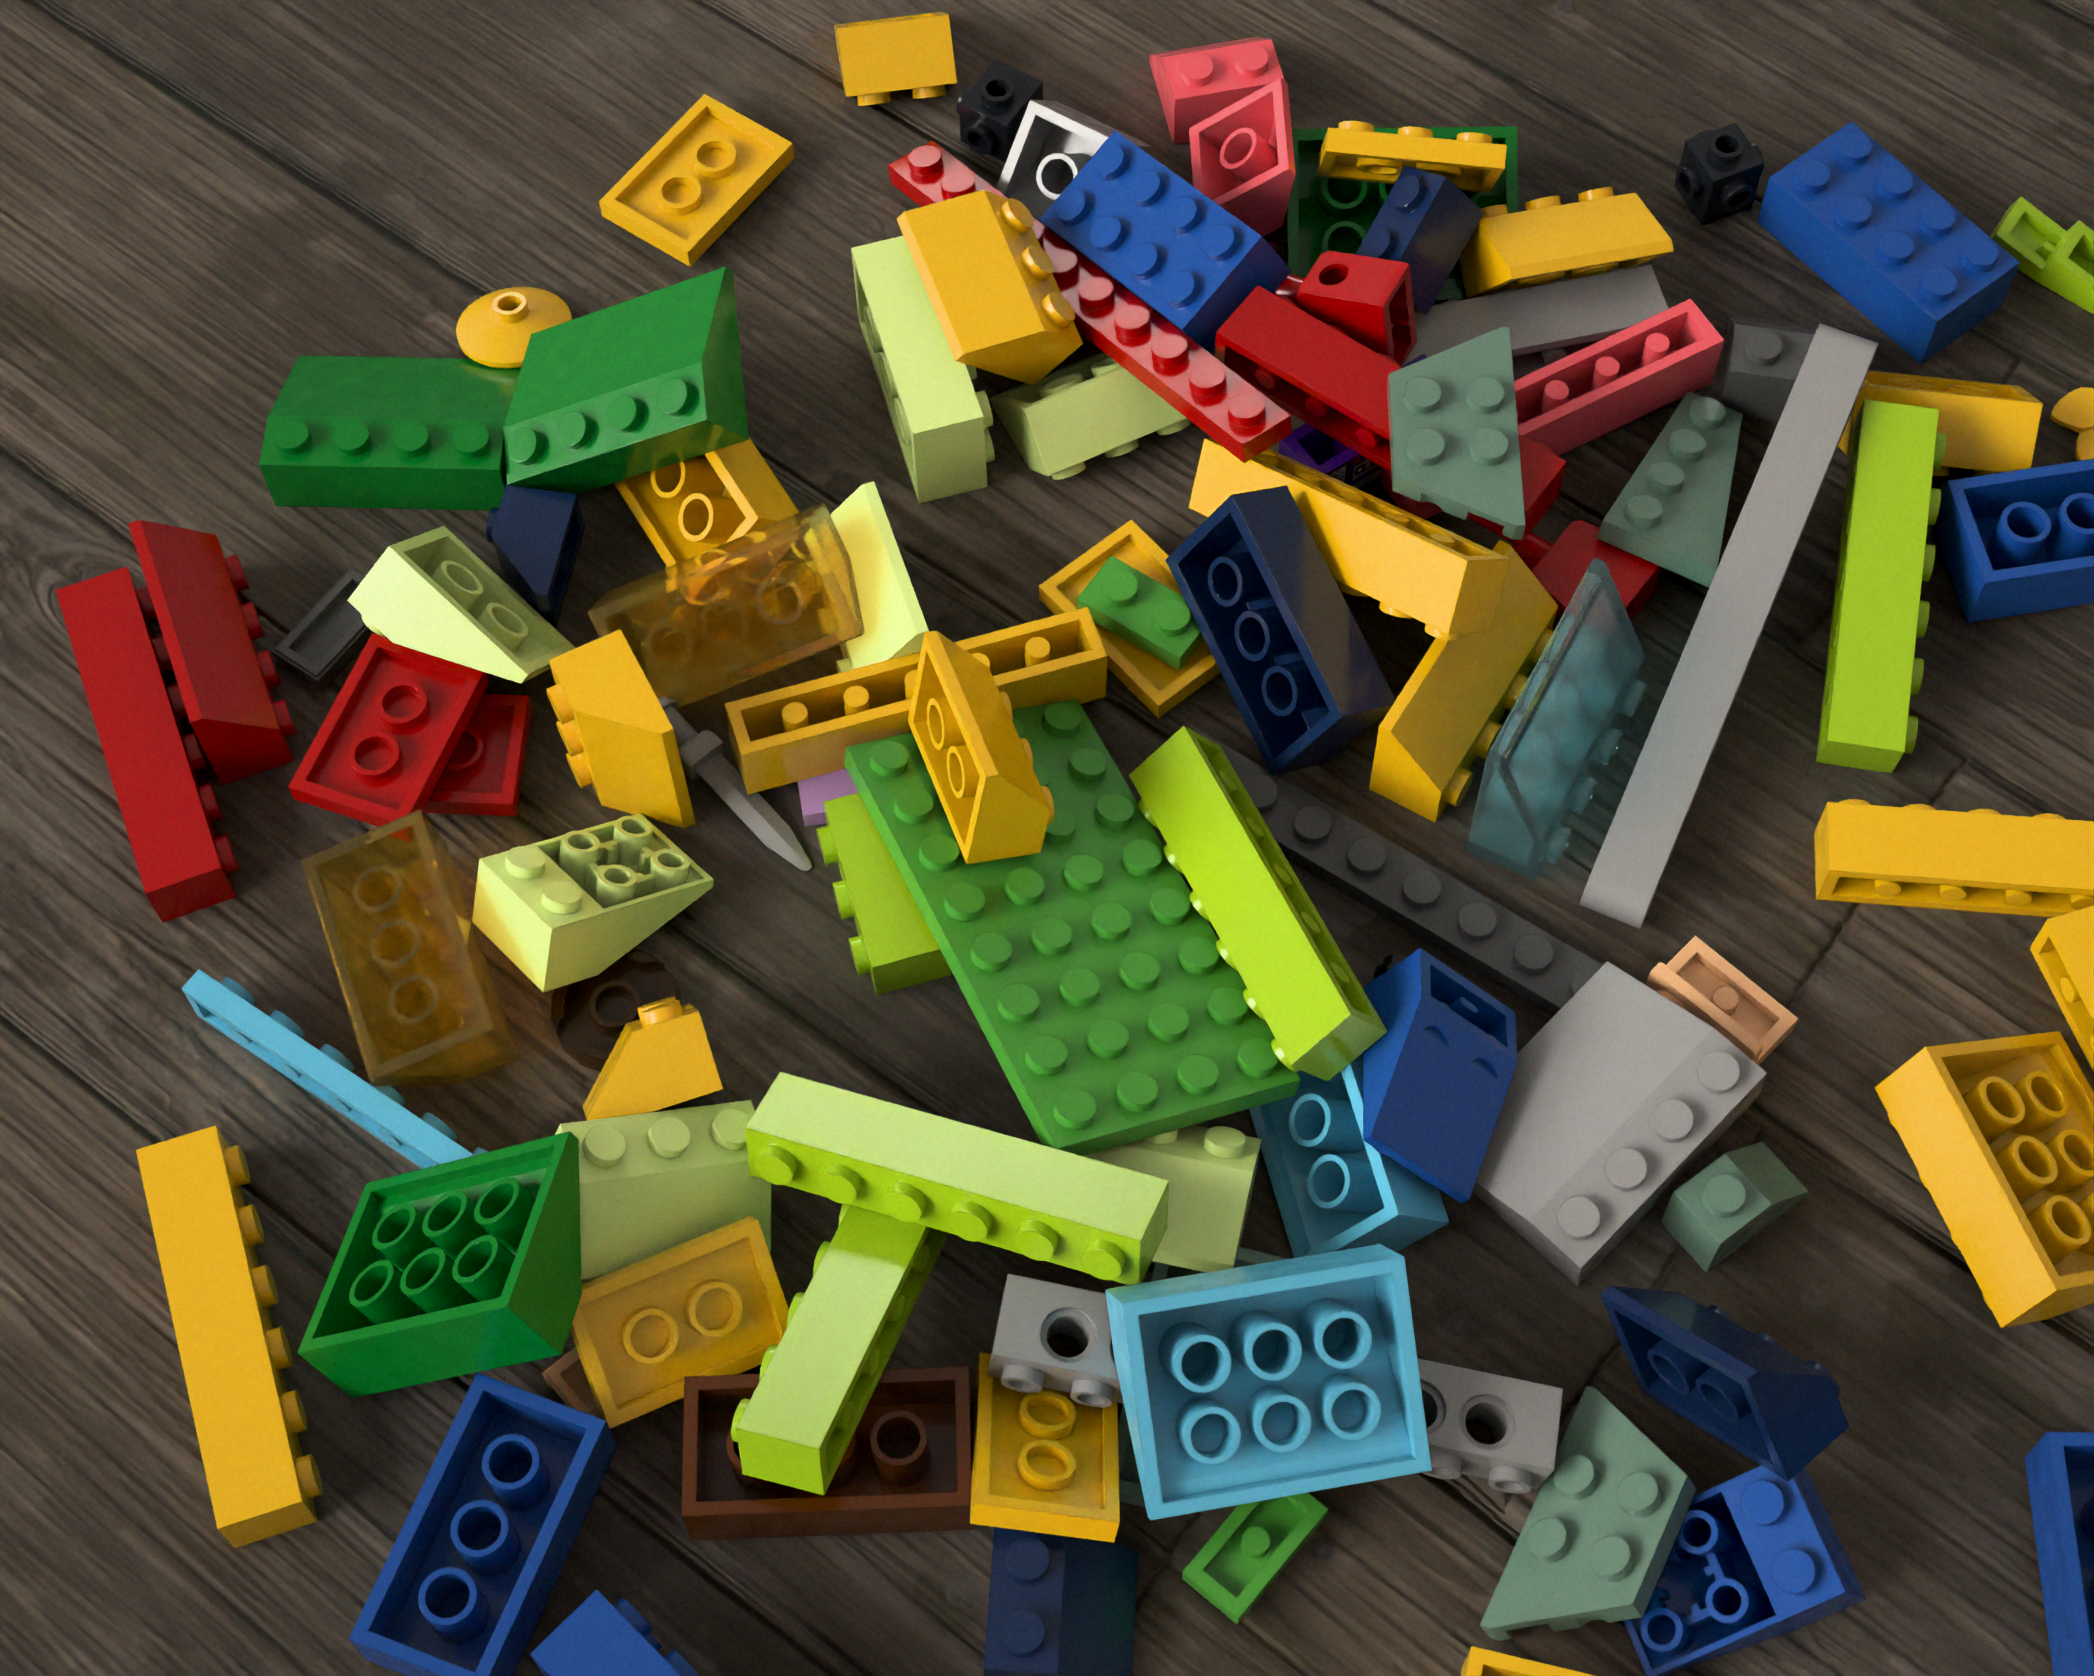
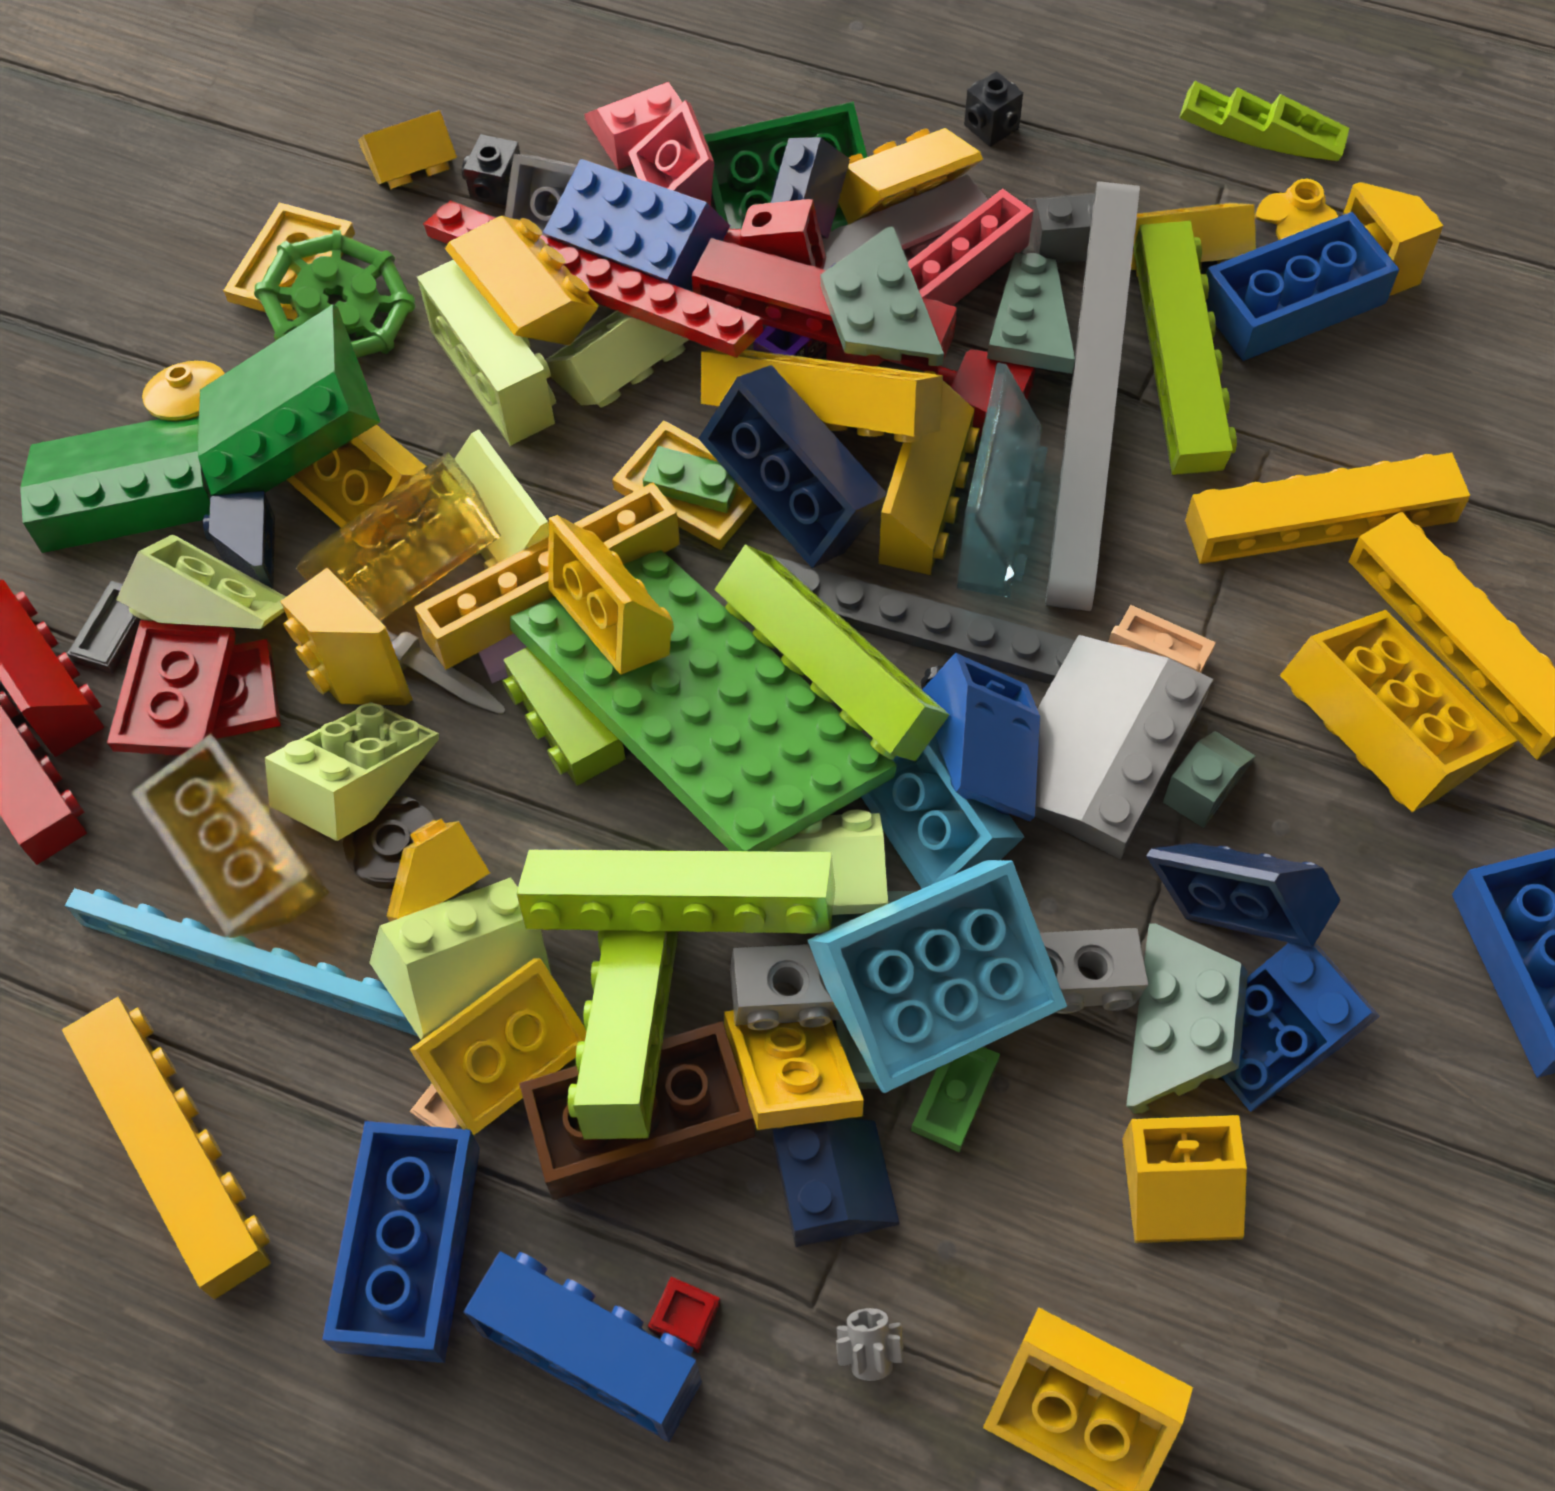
camera: 15 degrees left, 0 degrees up
green slope [297,1131,582,1398] -> none
yellow plate [1317,121,1507,193] -> none
blue brick [1757,121,2020,364] -> none
none -> bright green plate [254,230,415,358]

